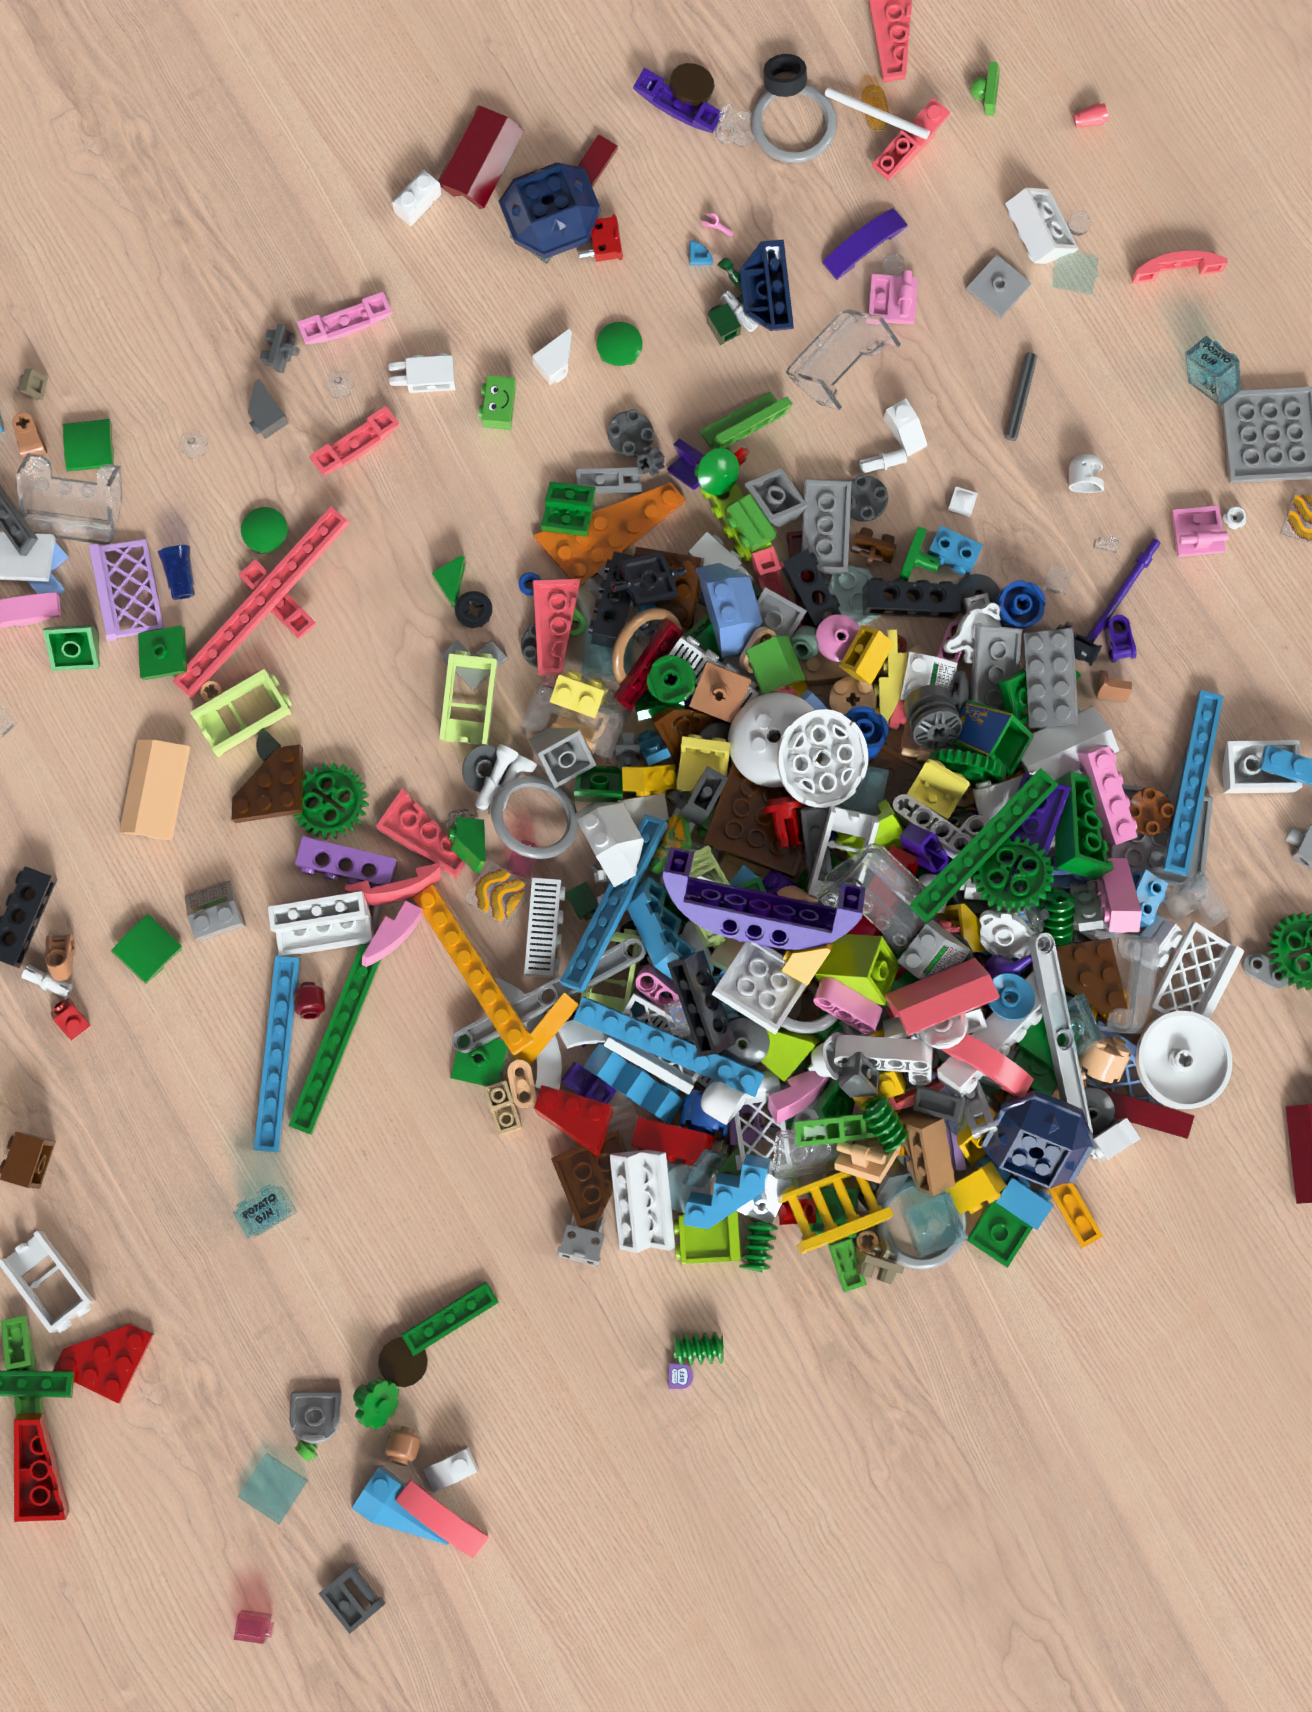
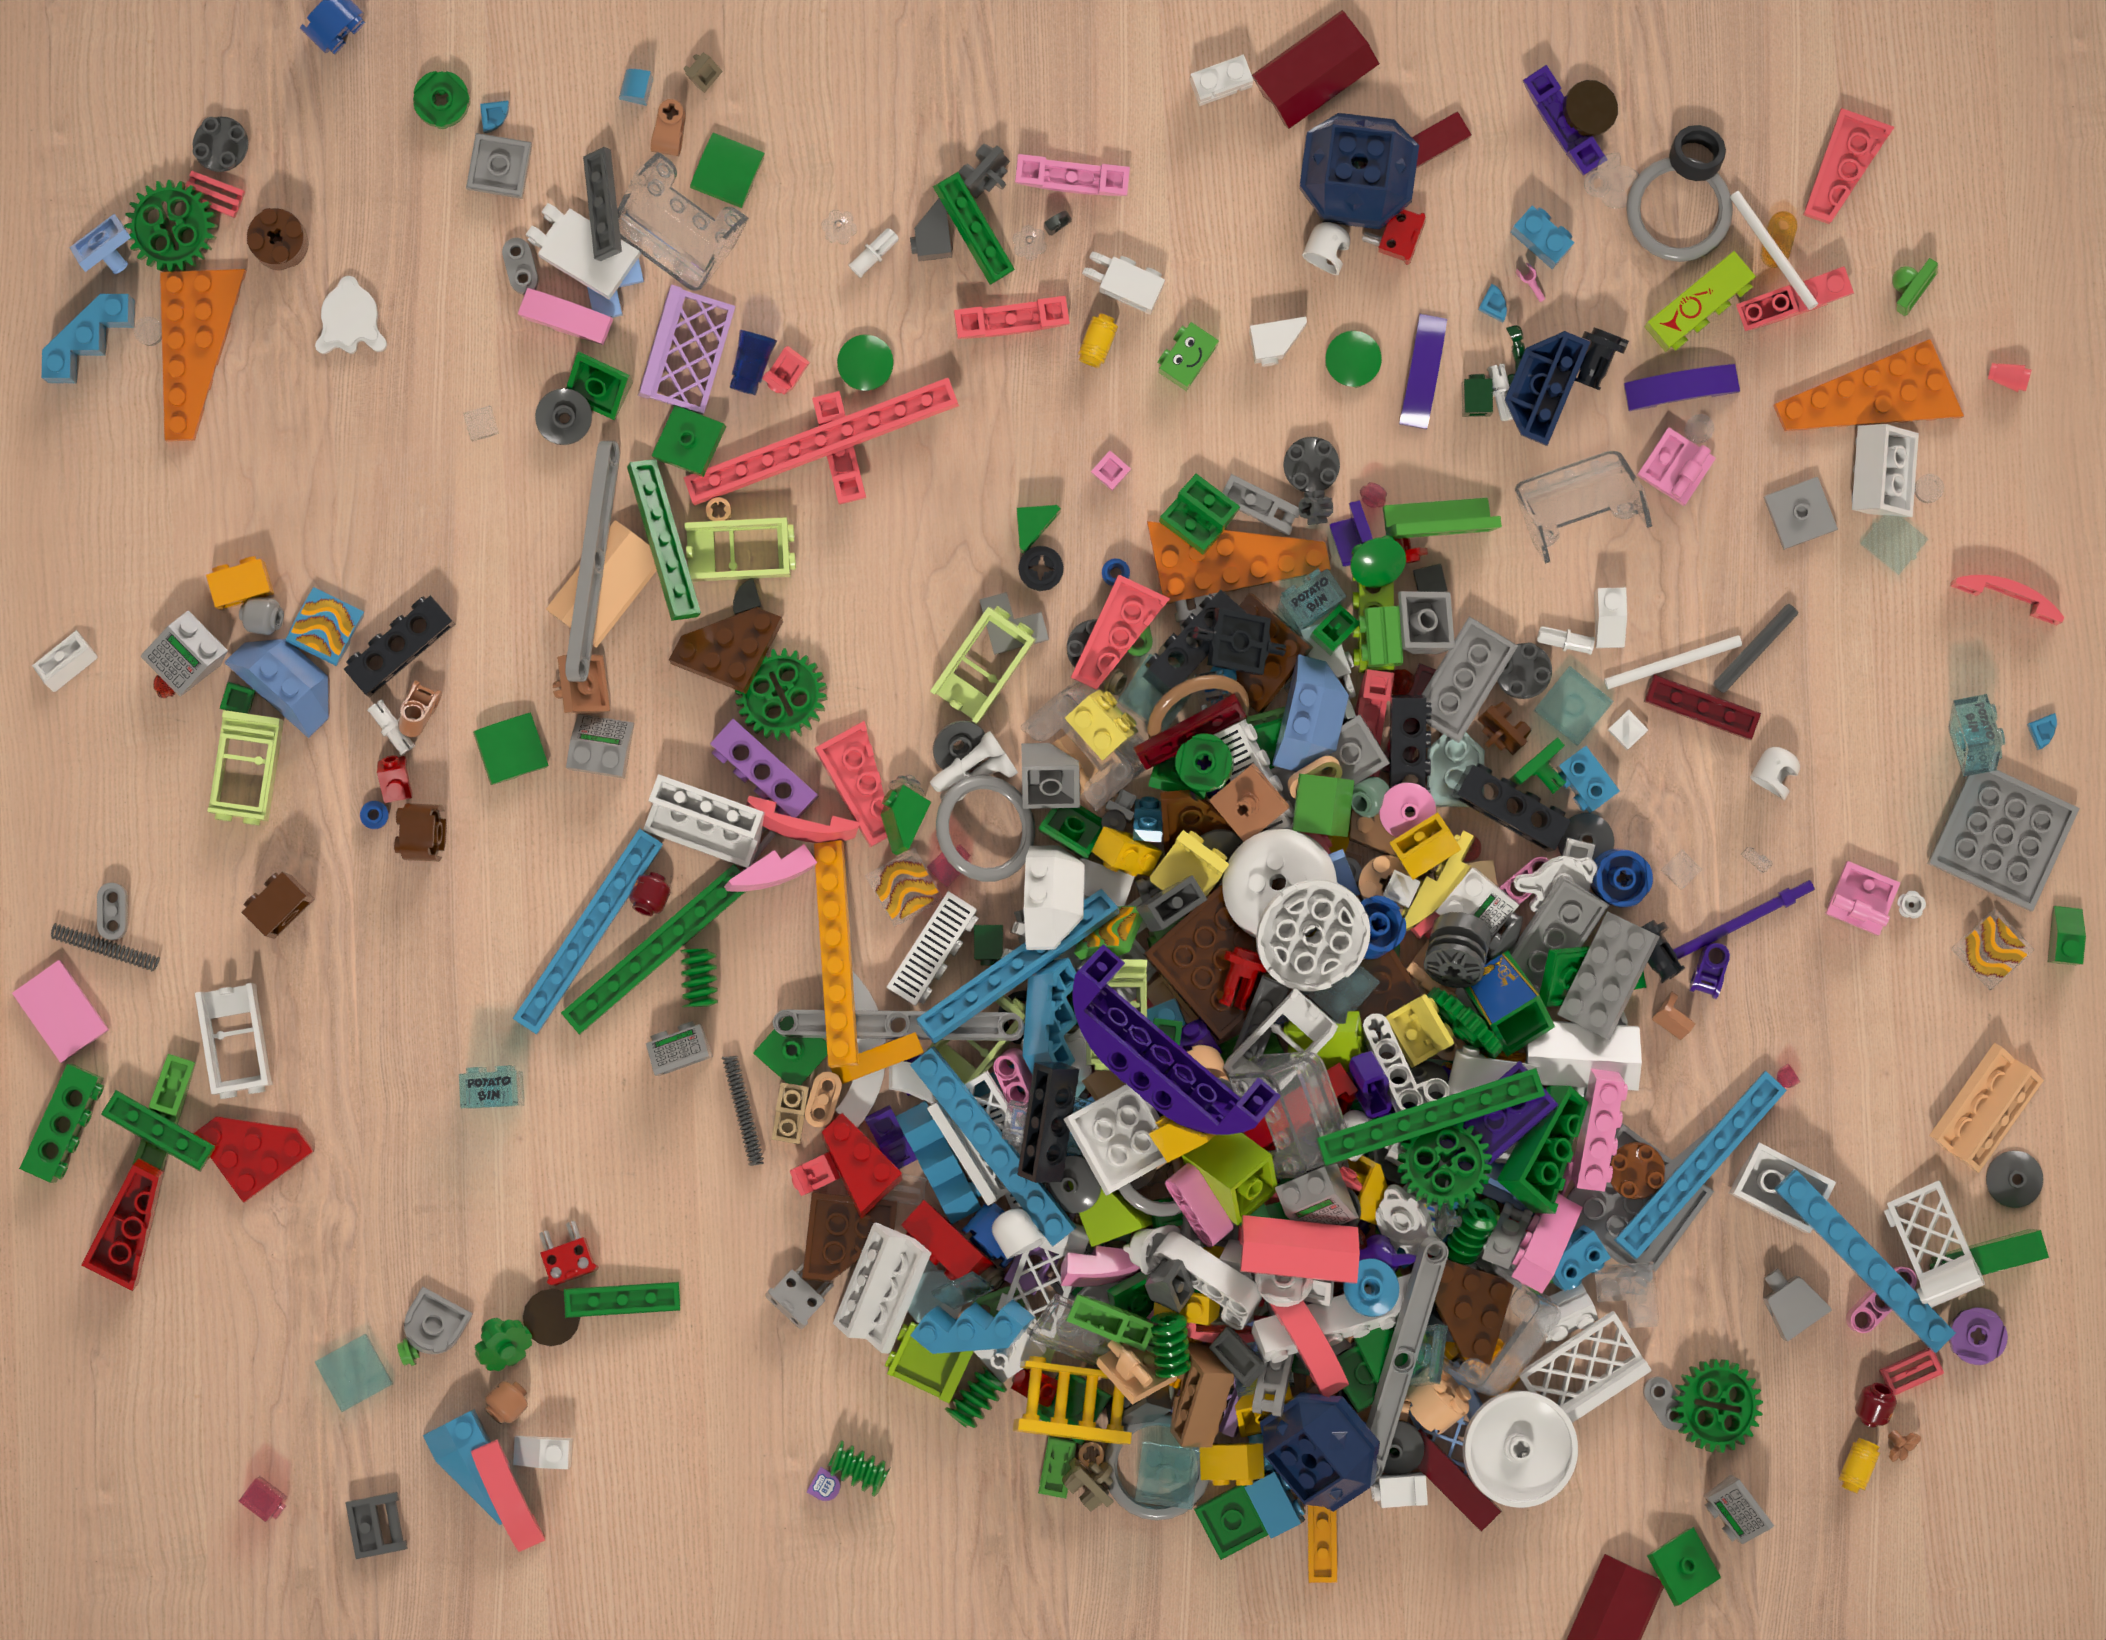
camera: 30 degrees right, 5 degrees up
none -> blue plate [360,801,389,829]
none -> reddish brown brick [394,803,447,862]
none -> dark grey dish [535,389,592,445]
none -> red piece [539,1221,599,1286]
none -> nougat tile [553,655,610,713]
none -> light grey beam [565,441,620,682]
none -> plate [627,459,701,621]
none -> light grey slope [646,1021,713,1076]
none -> green piece [680,949,718,1007]
none -> dark grey piece [721,1056,764,1166]
none -> coral bracket [762,346,810,395]
none -> coral bracket [790,1152,841,1196]
none -> white axle [848,228,899,278]
none -> green tile [933,172,1015,285]
none -> pearl dark grey tile [1044,211,1072,236]
none -> yellow head [1078,313,1118,368]
none -> bright pink plate [1091,450,1131,491]
none -> dark tan plate [1102,668,1127,696]
none -> clear light blue brick [1277,568,1347,633]
none -> white helmet [1302,222,1350,275]
none -> green slope [1310,604,1359,656]
none -> clear pink plate [1360,482,1387,508]
none -> white tile [1382,870,1420,908]
none -> clear red plate [1392,669,1414,695]
none -> dark purple slope [1399,314,1447,430]
none -> pearl dark grey tile [1413,564,1448,592]
none -> dark azure brick [1510,205,1575,269]
none -> clear light blue tile [1533,666,1614,746]
none -> black piece [1575,327,1629,390]
none -> white piece [1604,635,1742,689]
none -> lime brick [1644,251,1756,352]
none -> dark red tile [1644,675,1761,741]
none -> orange wing [1773,339,1964,431]
none -> clear pink hinge [1777,1063,1801,1088]
none -> dark azure tile [2027,713,2057,750]

